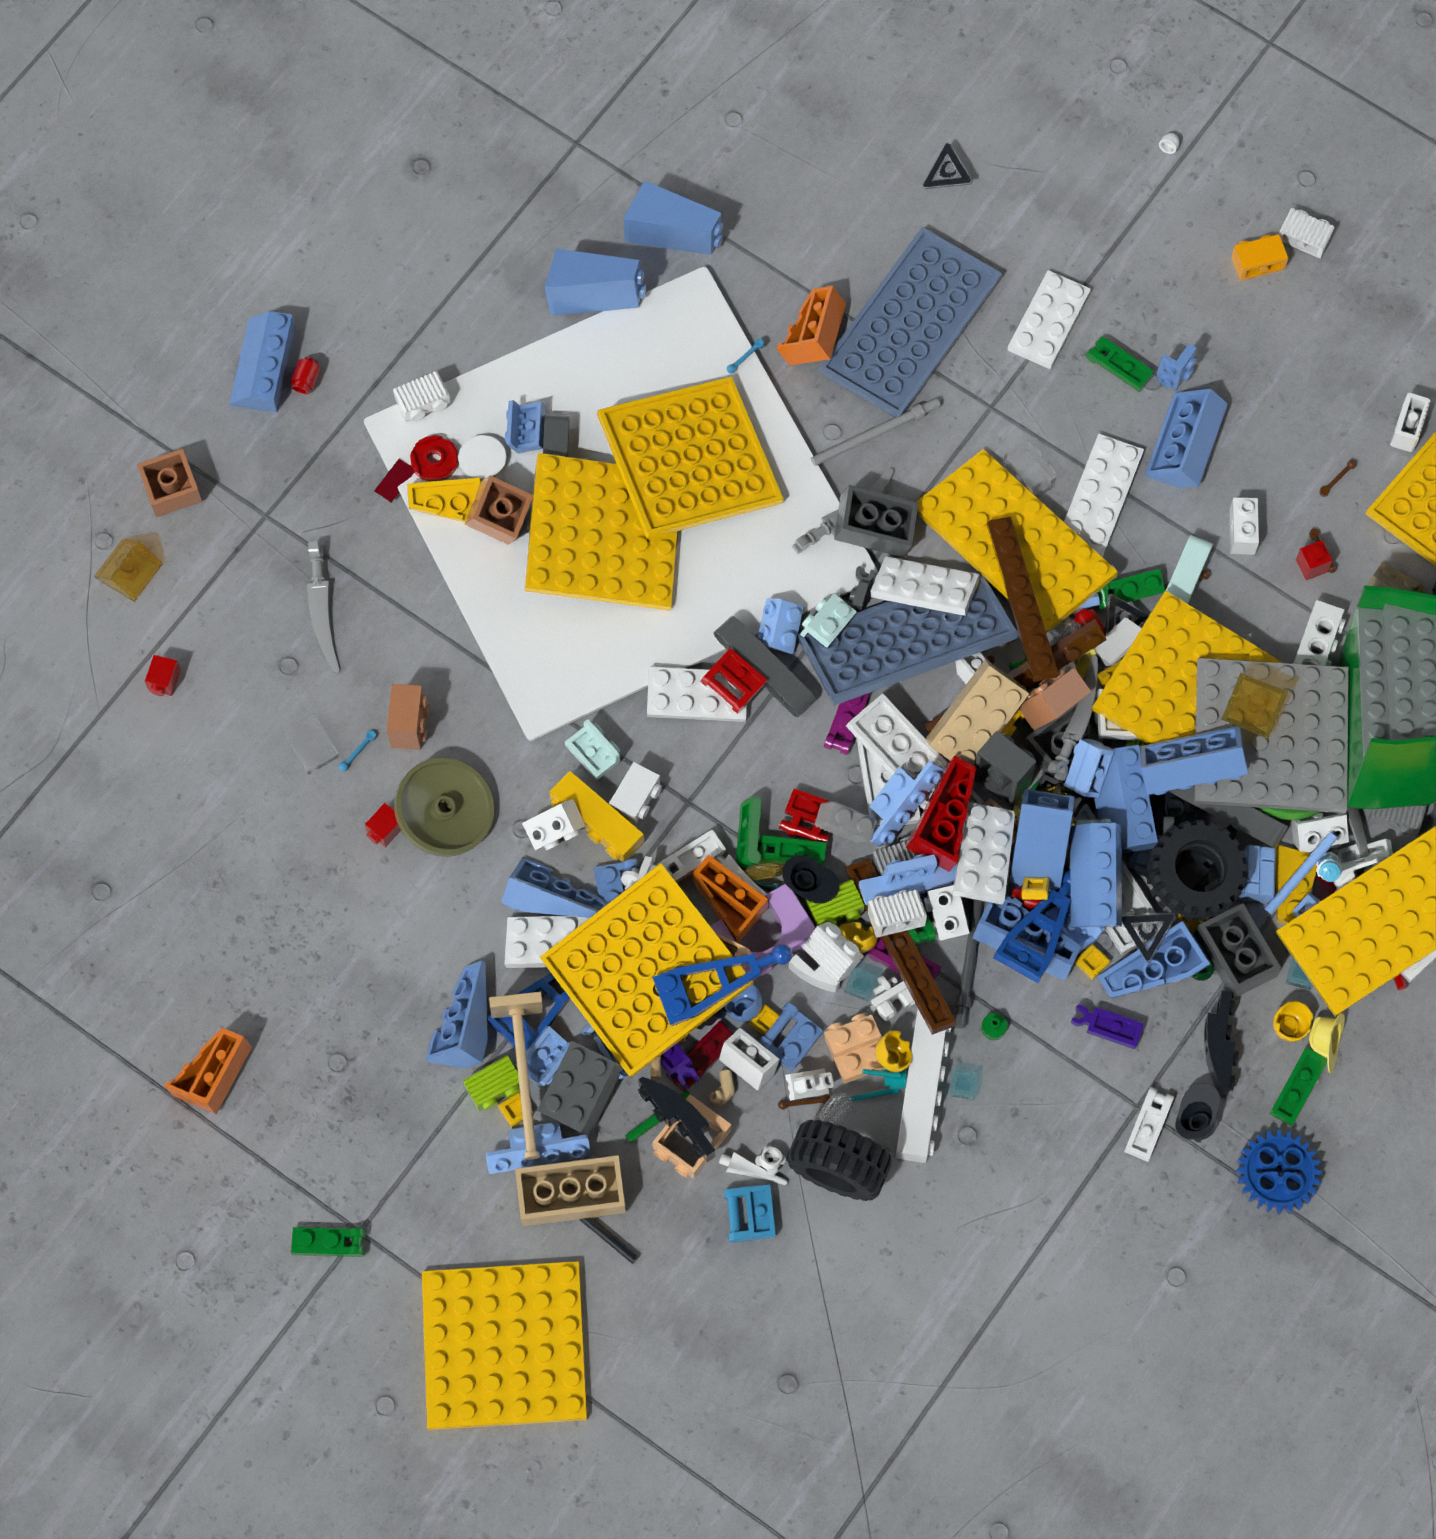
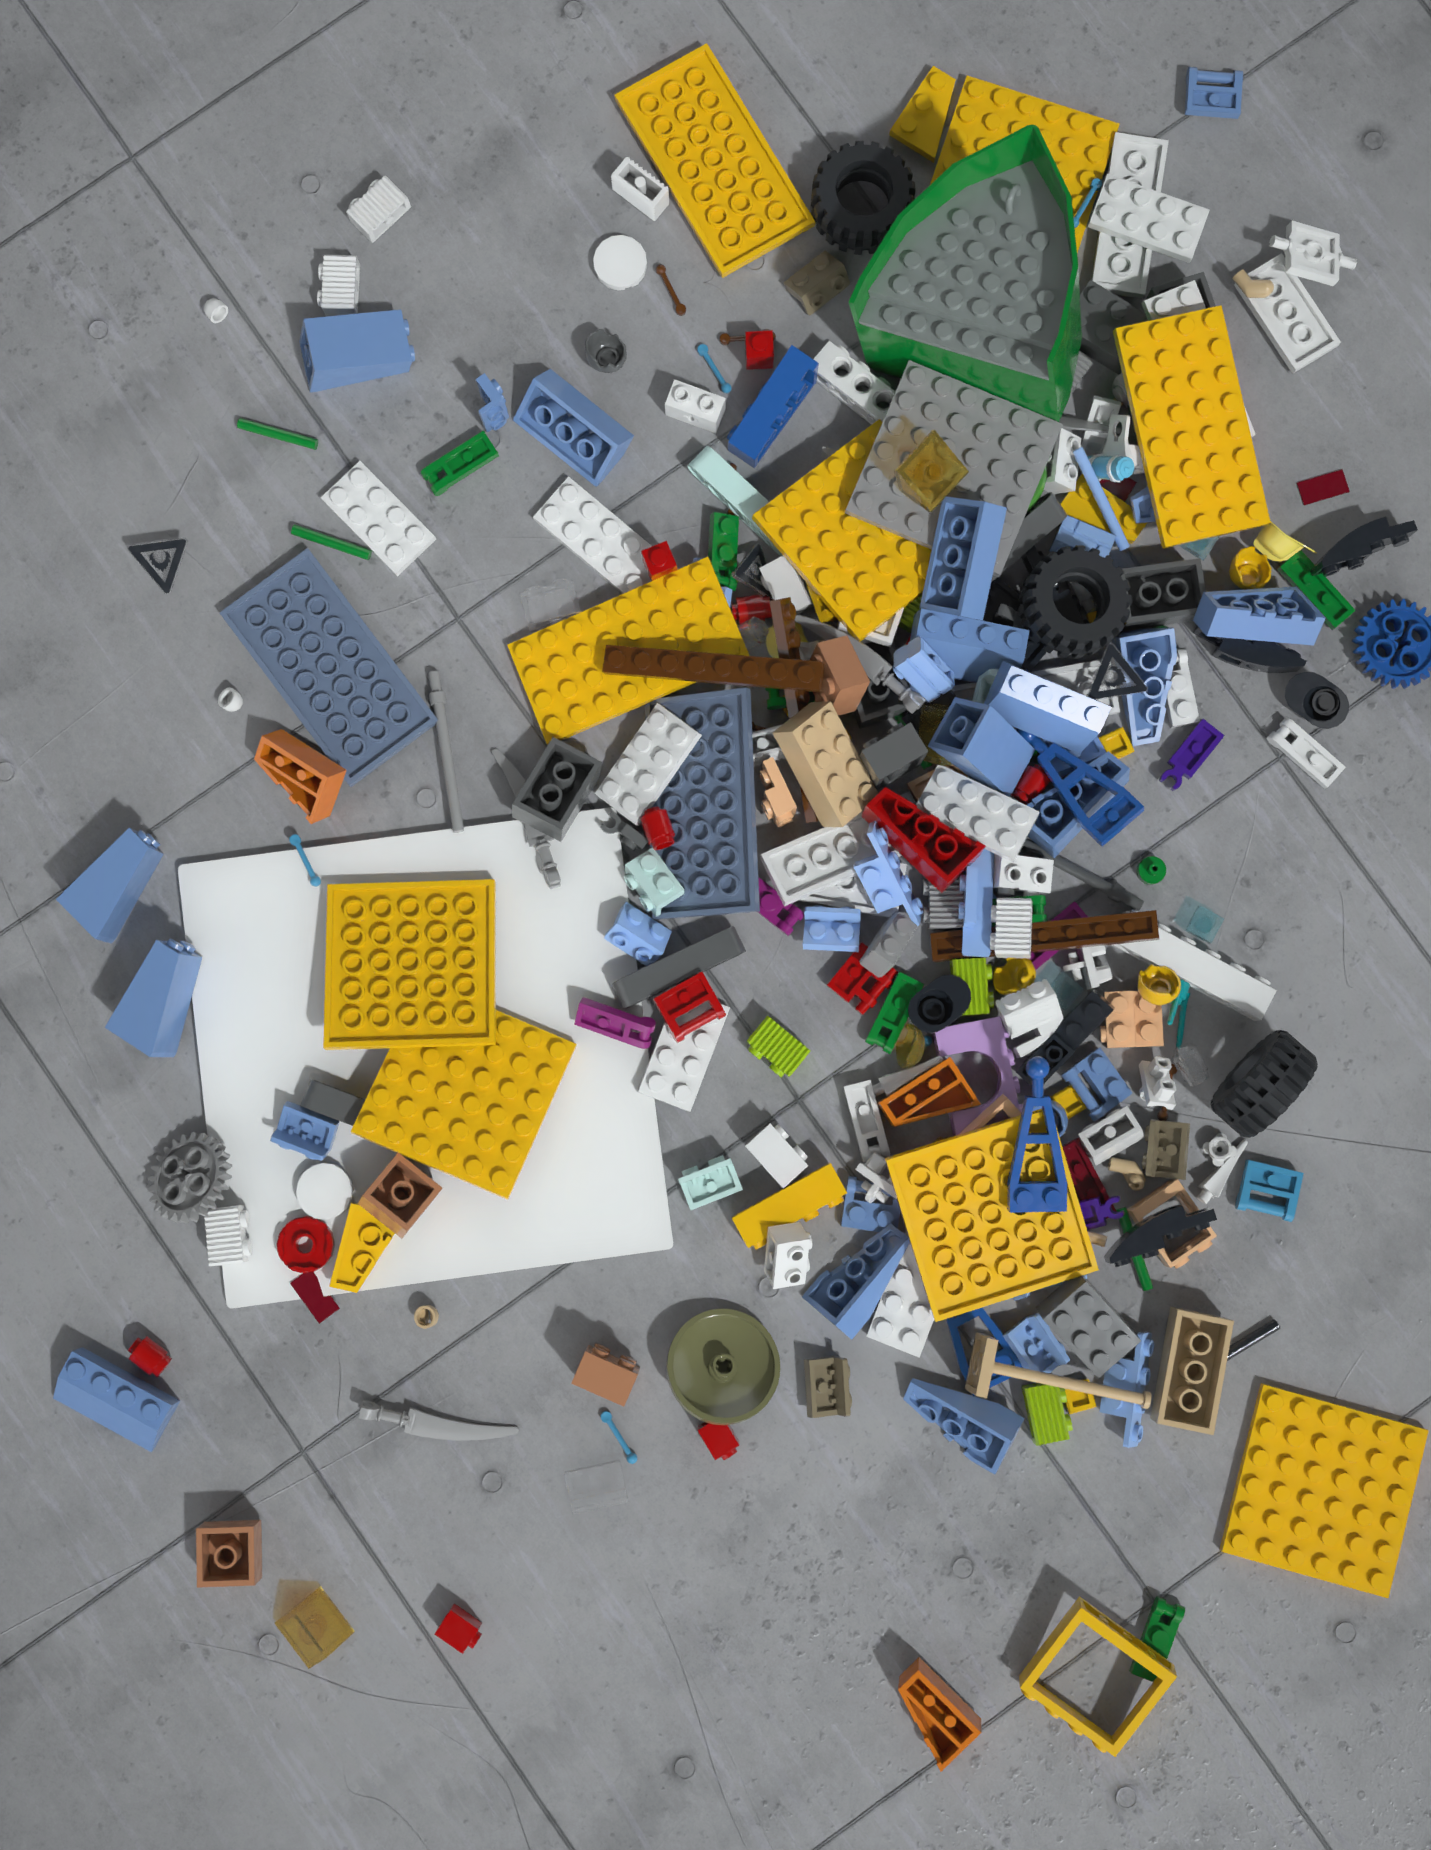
camera: 70 degrees left, 15 degrees up
green plate [736,796,762,871] -> none
yellow tile [1022,877,1050,900] -> none
light orange brick [1231,234,1288,281] -> none
none -> light grey gear [147,1132,233,1224]
none -> white hinge [218,687,243,712]
none -> green bar [237,418,318,450]
none -> green bar [291,524,372,560]
none -> medium blue slope [299,309,415,393]
none -> white brick [317,255,360,316]
none -> tan hinge [414,1305,439,1329]
none -> magenta plate [574,997,656,1049]
none -> dark grey hair [585,329,627,373]
none -> white tile [593,235,647,291]
none -> red brick [640,806,675,850]
none -> red brick [641,541,677,581]
none -> dark azure hinge [698,344,732,394]
none -> blue wedge [727,345,819,469]
none -> lime brick [746,1015,810,1078]
none -> light nougat plate [759,757,797,828]
none -> light blue bracket [803,905,861,952]
none -> dark tan bracket [804,1356,852,1418]
none -> black slope [1016,989,1115,1087]
none -> yellow window [1019,1596,1177,1757]
none -> dark tan bracket [1142,1120,1190,1180]
none -> white plate [1166,647,1200,728]
none -> medium blue wedge [1193,587,1325,646]
none -> dark red sticker [1297,469,1350,506]
none -> black slope [1310,517,1418,577]

